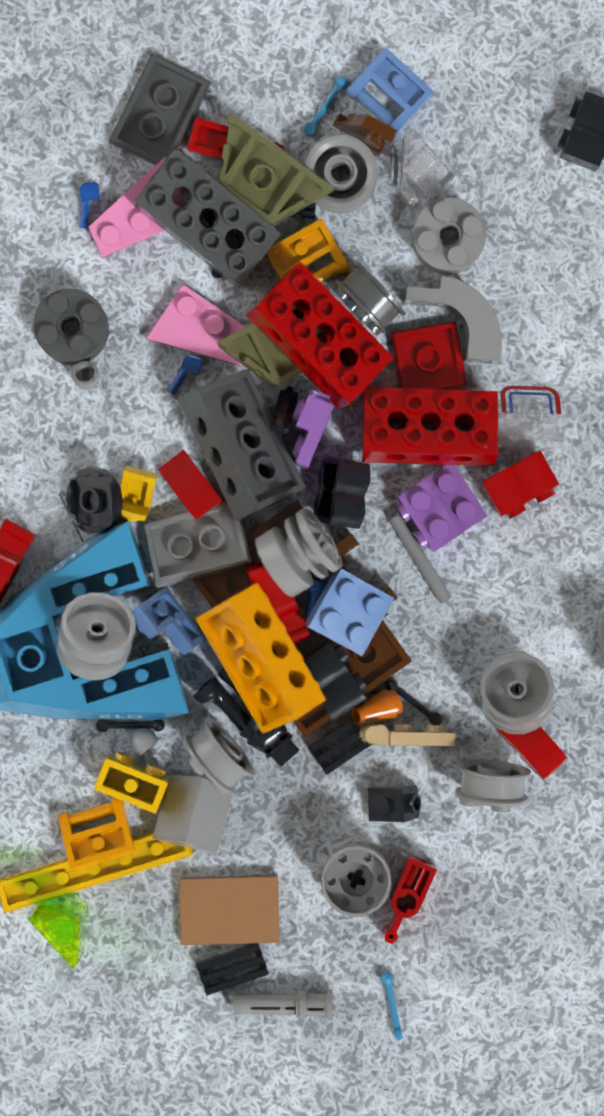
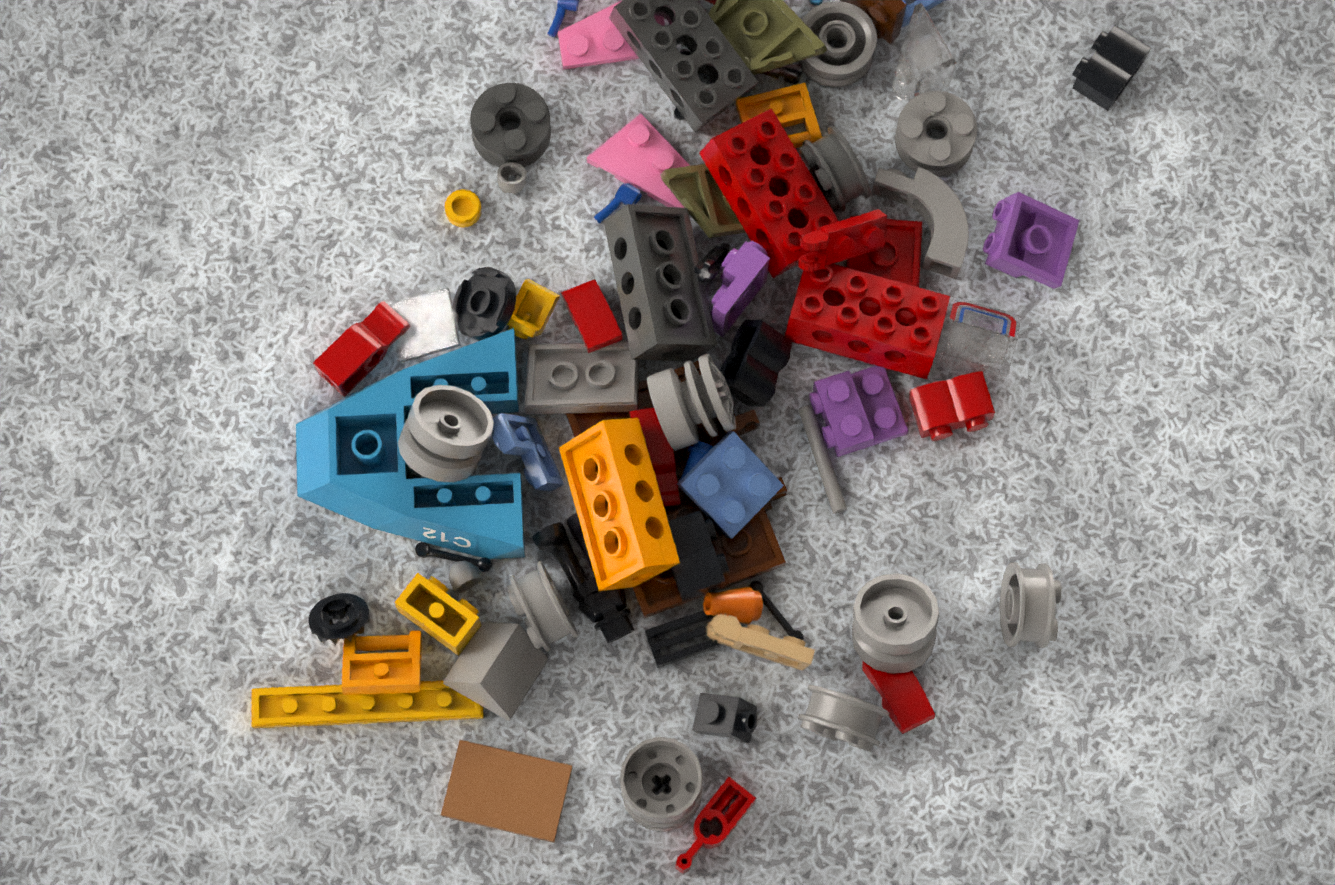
camera: 10 degrees right, 15 degrees down
clear neon green slope [28,902,87,969] -> none
black tile [196,943,269,996] -> none
none -> black gear [308,593,370,645]
none -> yellow tile [445,189,482,228]
none -> red hinge [798,209,887,272]
none -> medium lavender plate [983,192,1079,289]

